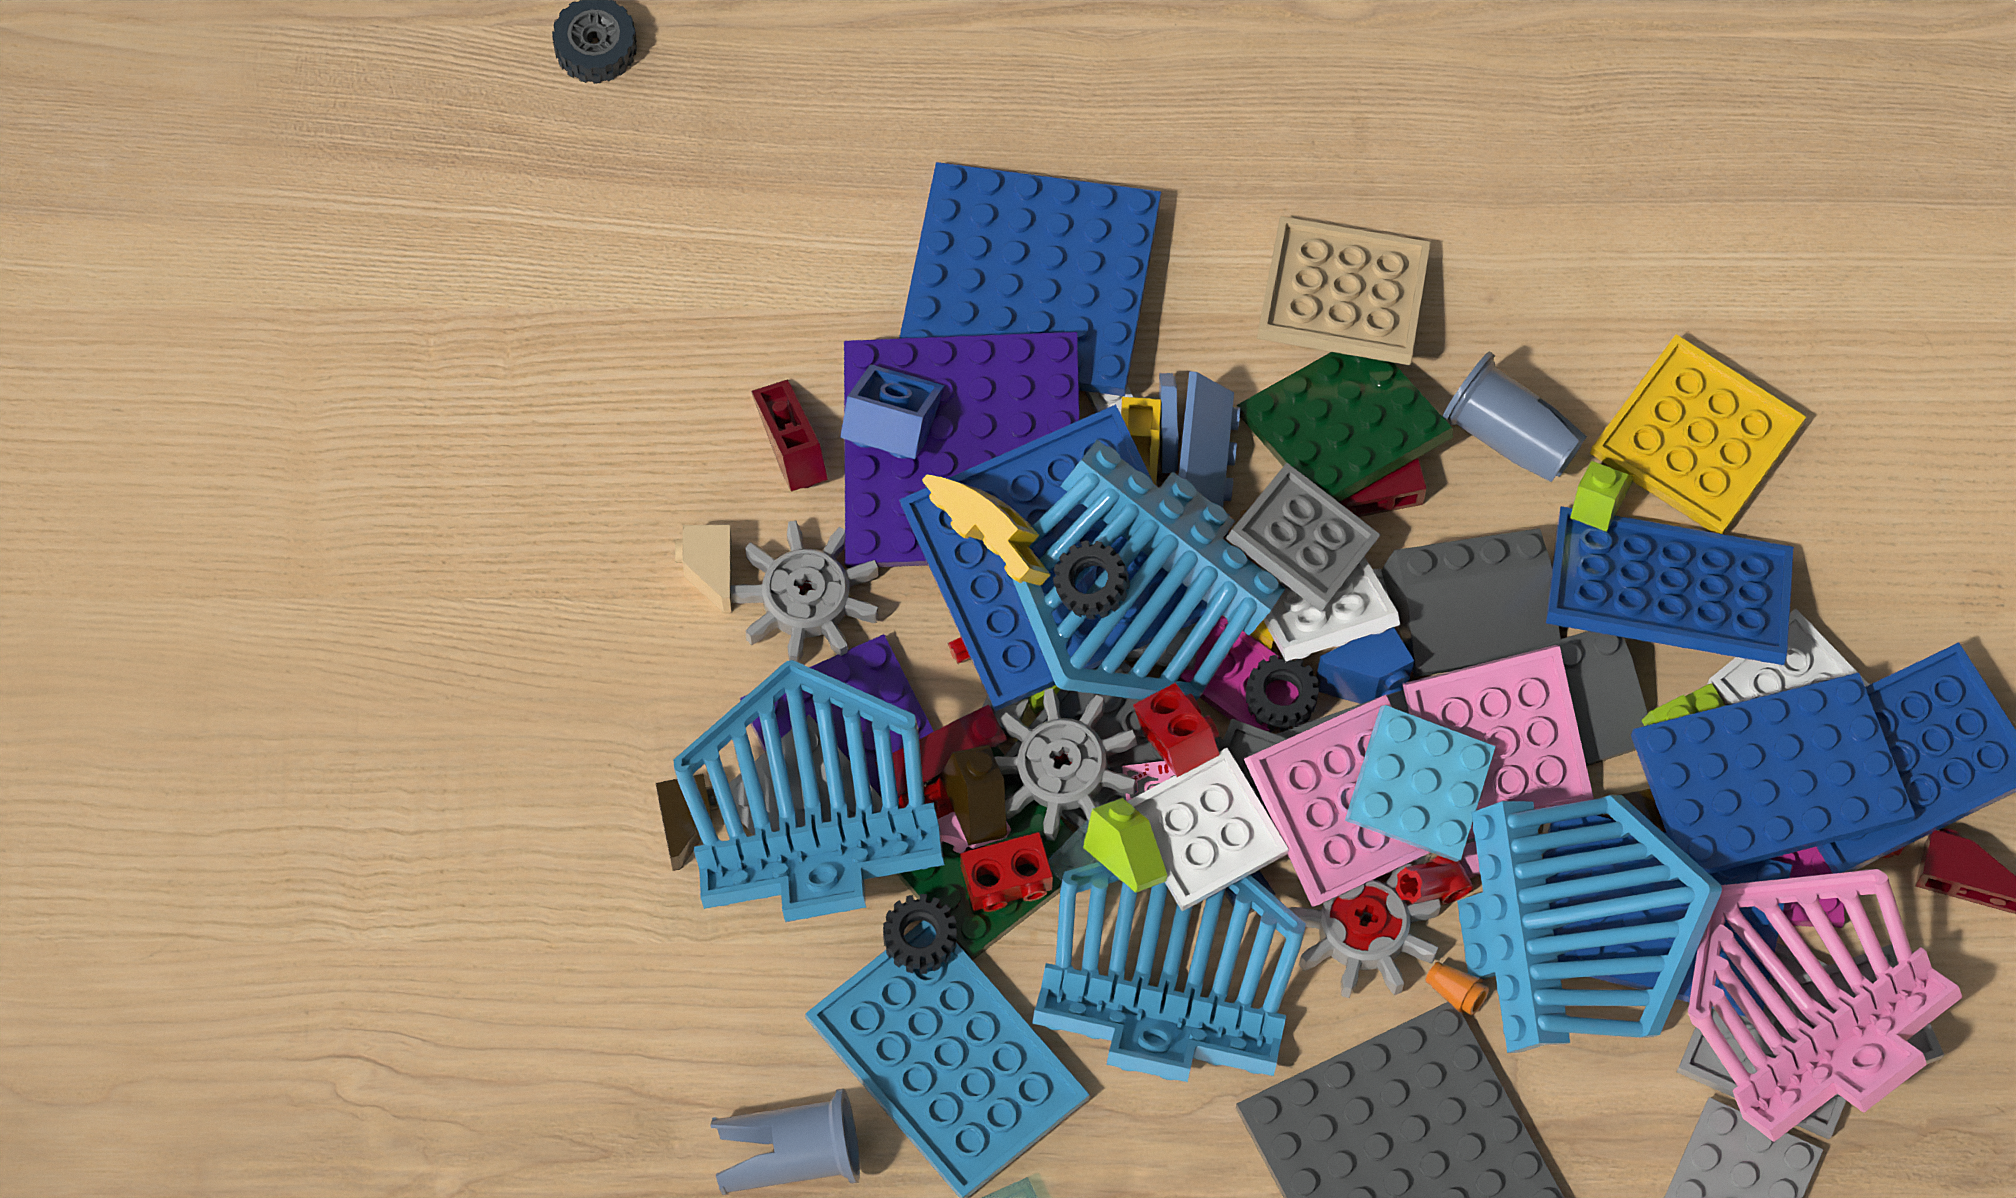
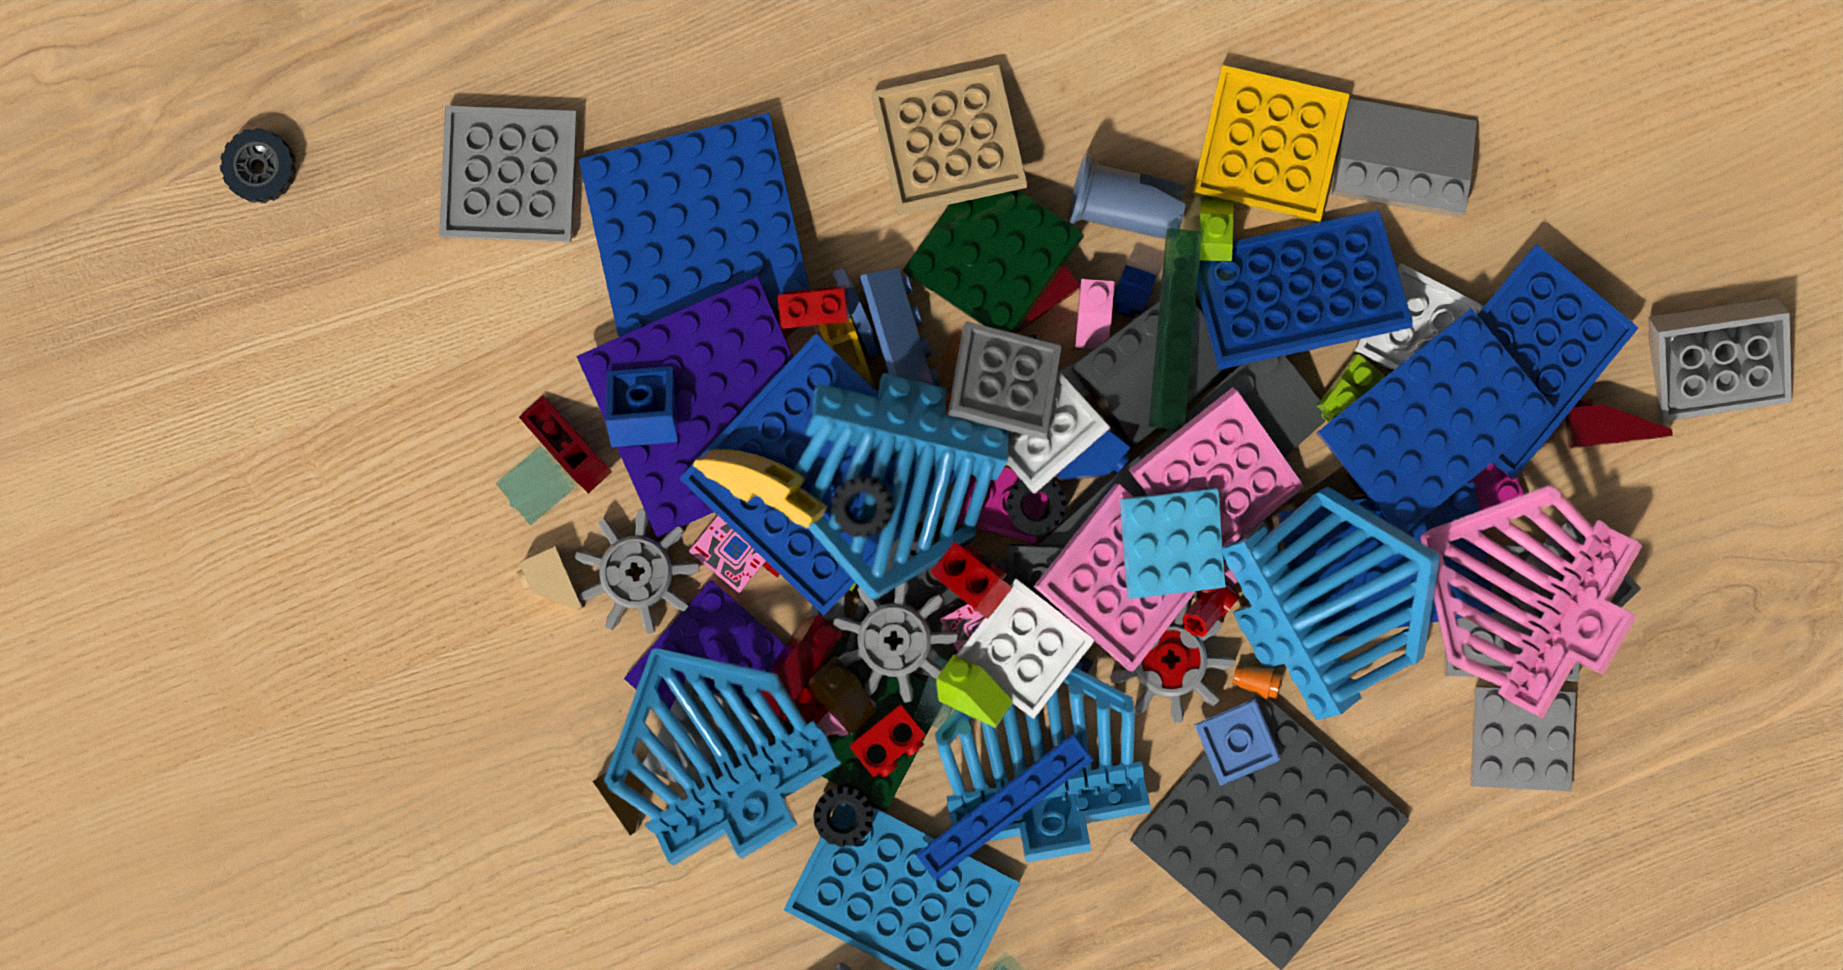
camera: 20 degrees left, 20 degrees up
none -> light grey plate [439,106,577,243]
none -> clear light blue piece [496,447,575,525]
none -> tile [688,516,766,593]
none -> red brick [778,285,850,329]
none -> blue tile [915,733,1094,881]
none -> bright pink slope [1075,279,1114,349]
none -> clear blue brick [1113,265,1157,318]
none -> clear green plate [1149,228,1202,430]
none -> medium blue tile [1194,699,1281,786]
none -> light grey slope [1331,98,1477,218]

